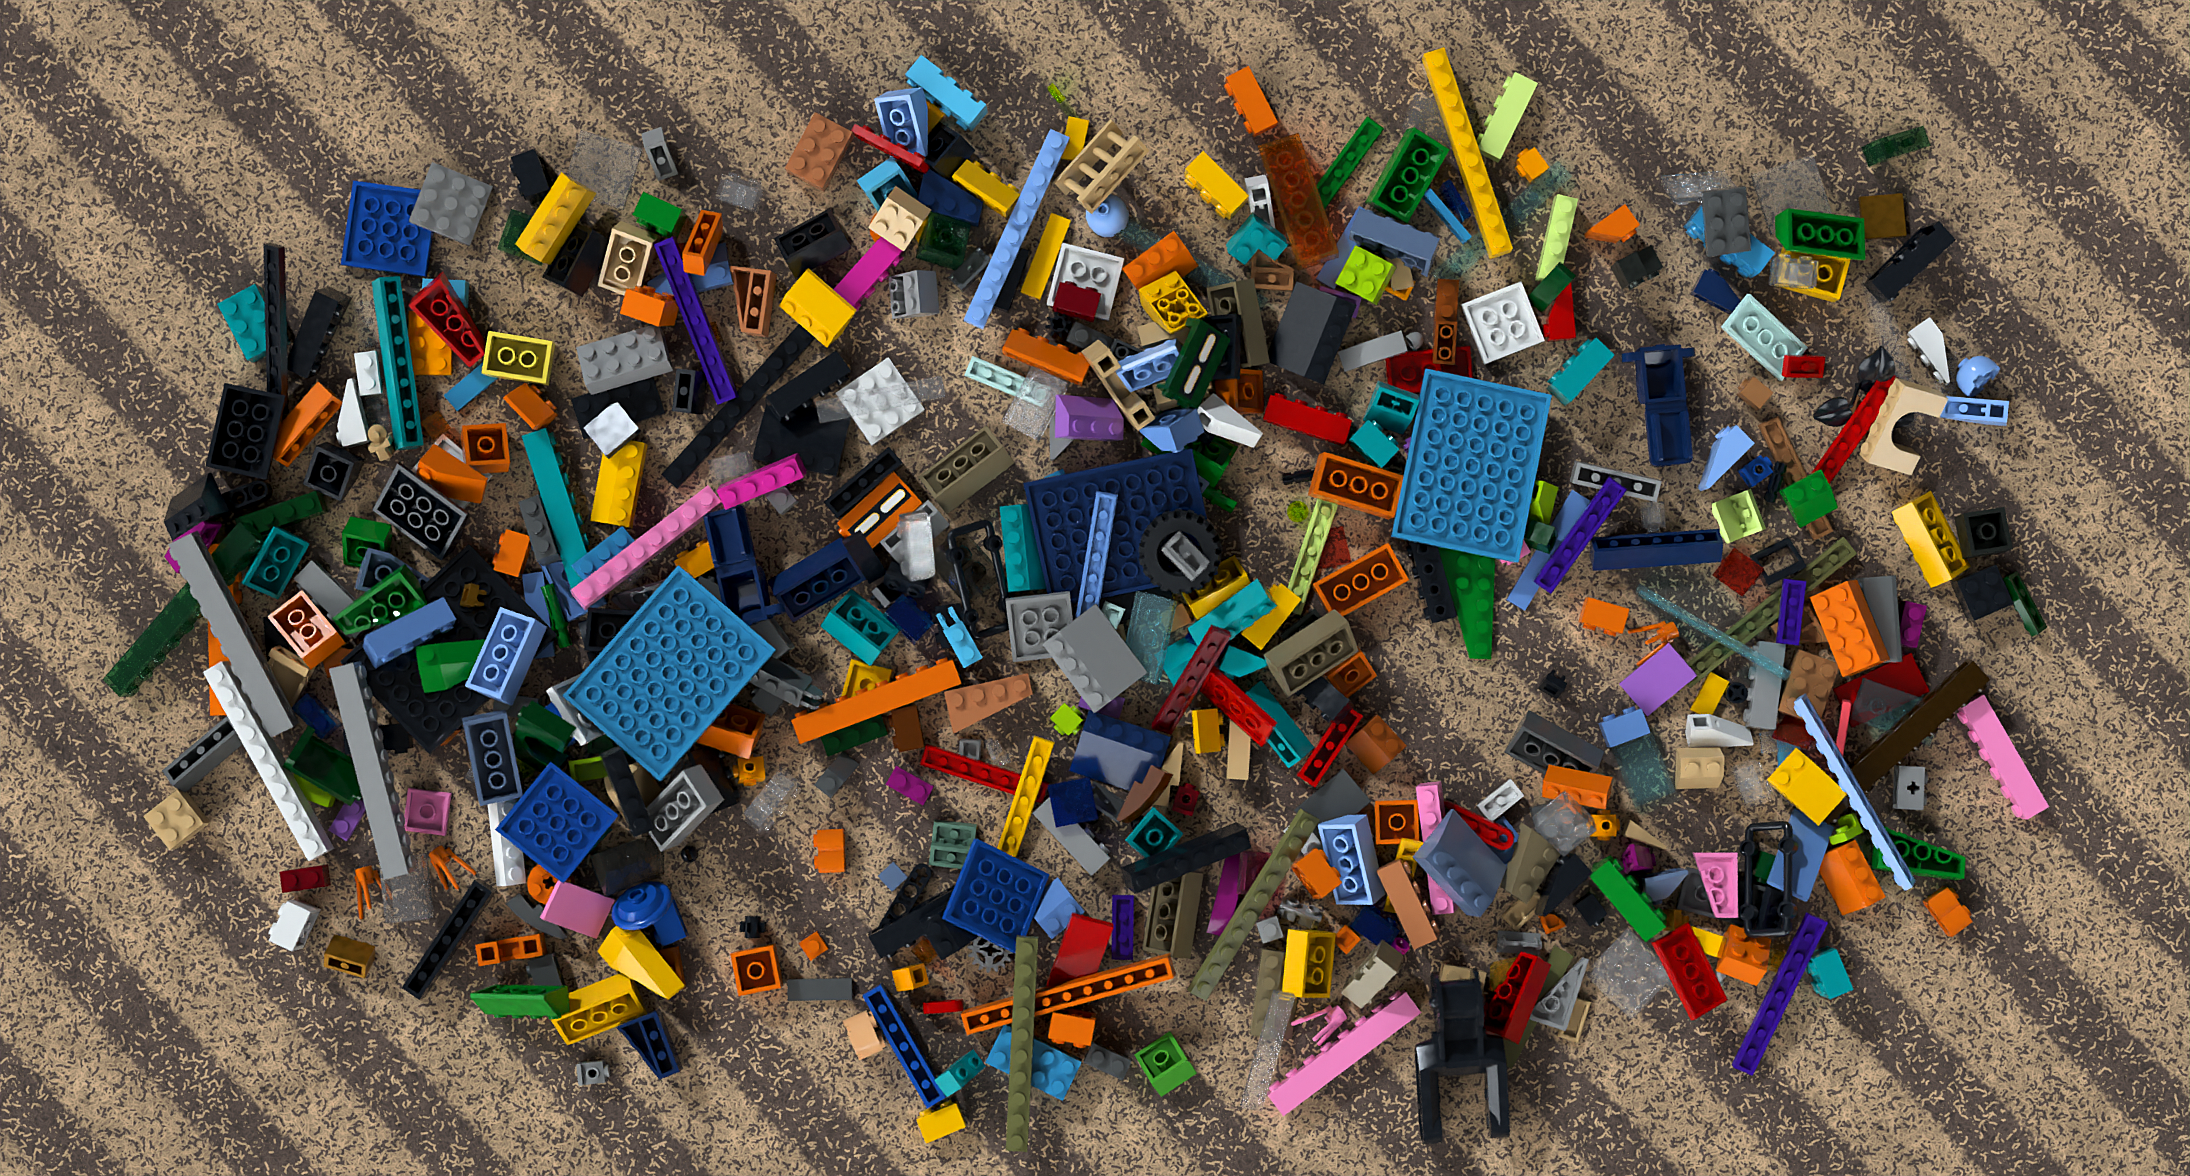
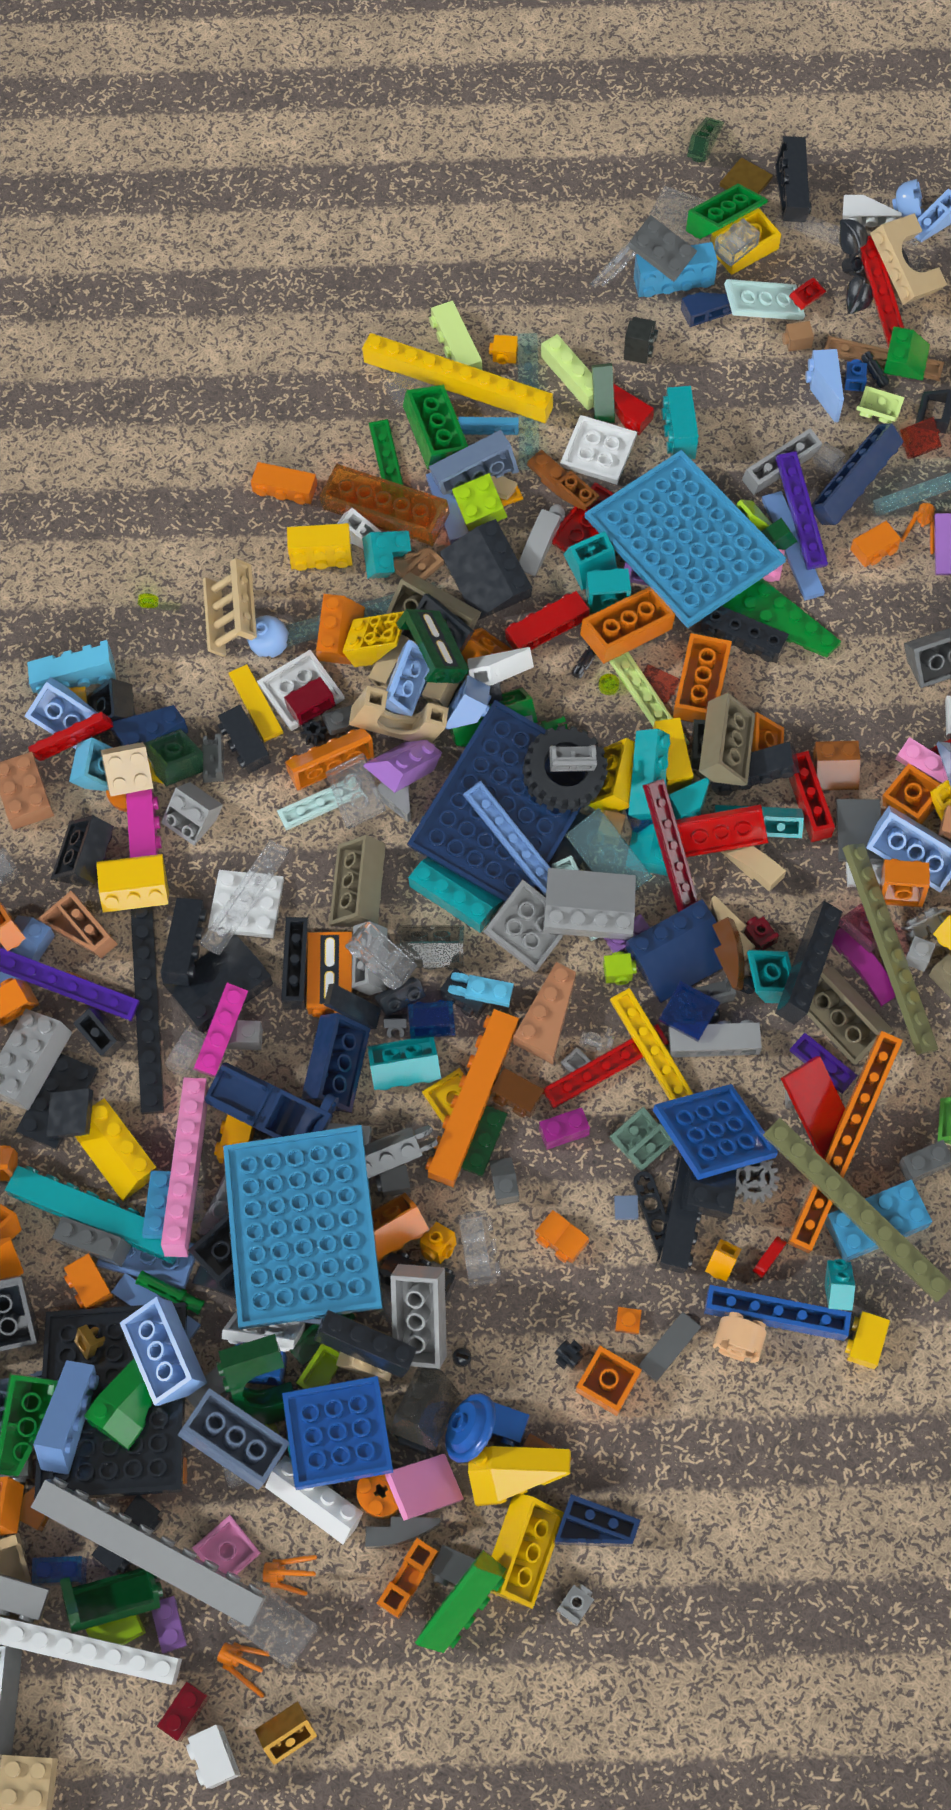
camera: 50 degrees left, 20 degrees down
black brick [402,878,497,1000] -> none
clear orange tile [911,938,938,966] -> none
black bar [945,519,1013,640] -> none
yellow slope [952,159,1020,219] -> none
light blue plate [964,129,1070,329] -> none
medium blue slope [1033,877,1085,939] -> none
orange brick [1048,1008,1096,1048] -> none
yellow tile [1061,116,1089,161] -> none
yellow slope [1191,708,1225,754] -> none
clear blue tile [1439,179,1471,225] -> none
black tile [1538,670,1567,699] -> none
orange slope [1584,204,1640,243] -> none
dark blue piece [1621,344,1696,467] -> none

